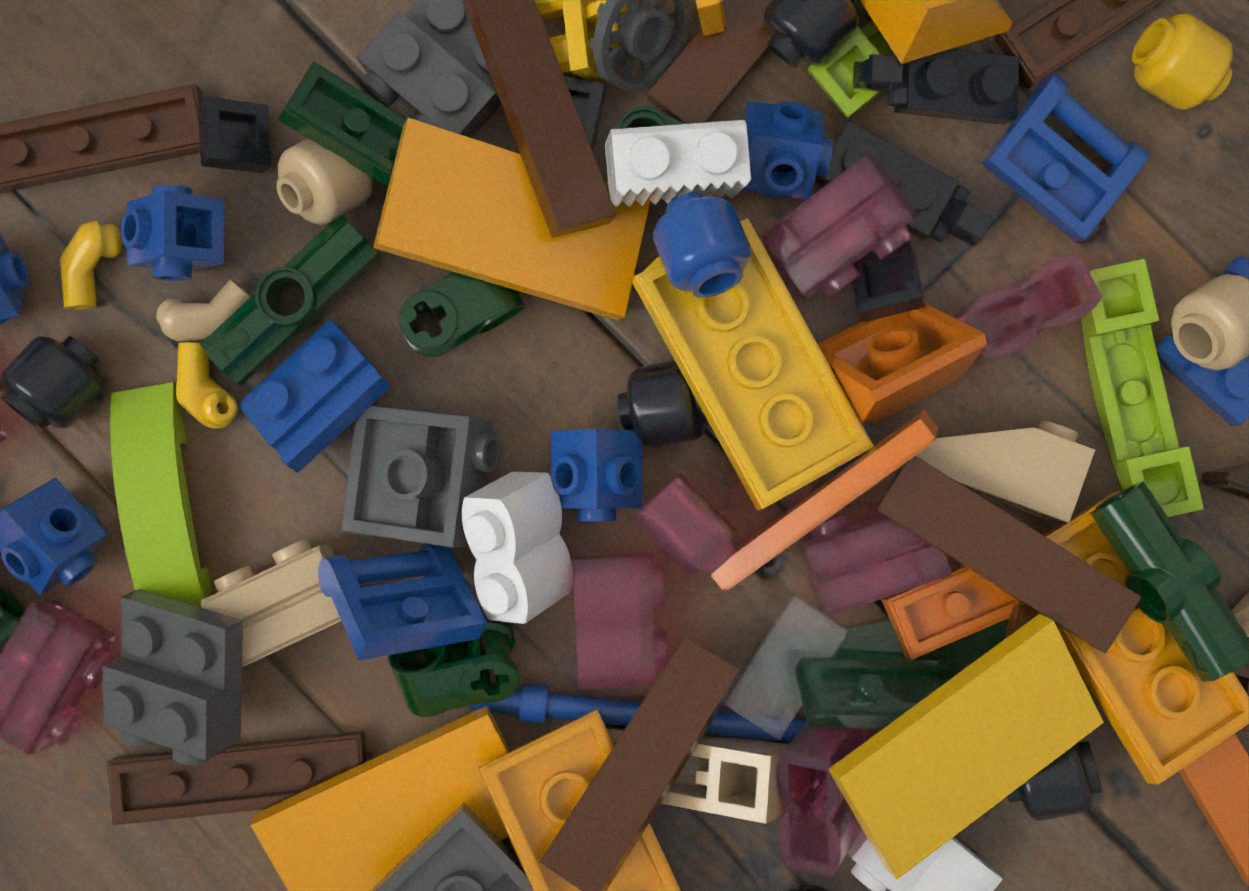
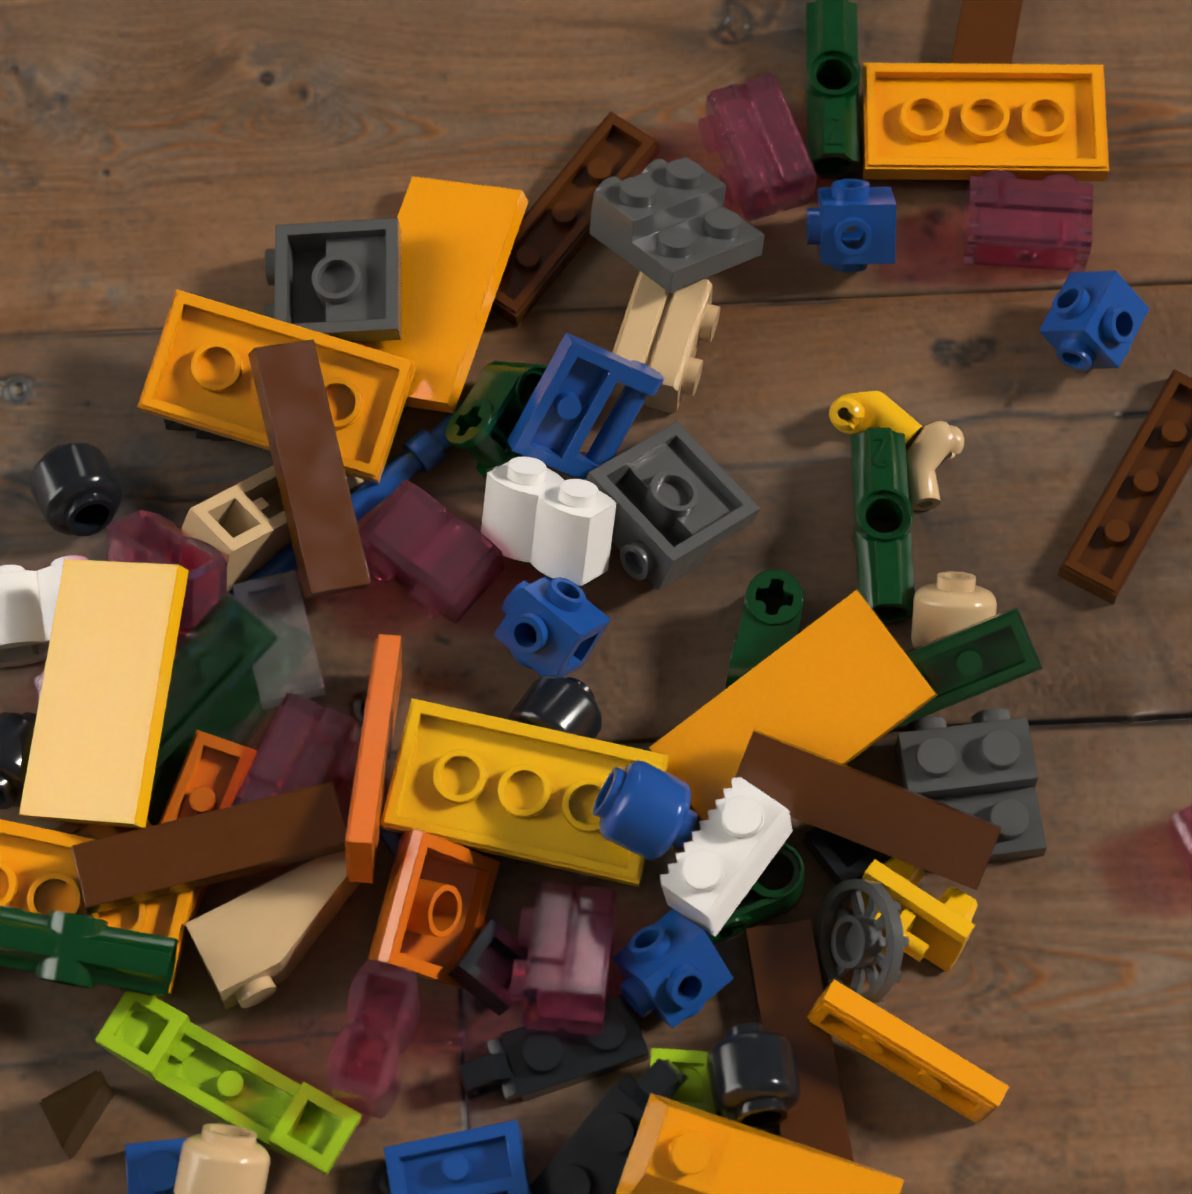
camera: 135 degrees right, 20 degrees down
black head [1,335,102,432] -> none
yellow arm [60,221,122,310] -> none
lime slope [110,382,213,607] -> none
blue brick [121,185,224,281] -> none
black plate [198,96,271,173] -> none
blue plate [237,319,391,473] -> none
clear pink brick [634,472,737,576] -> none

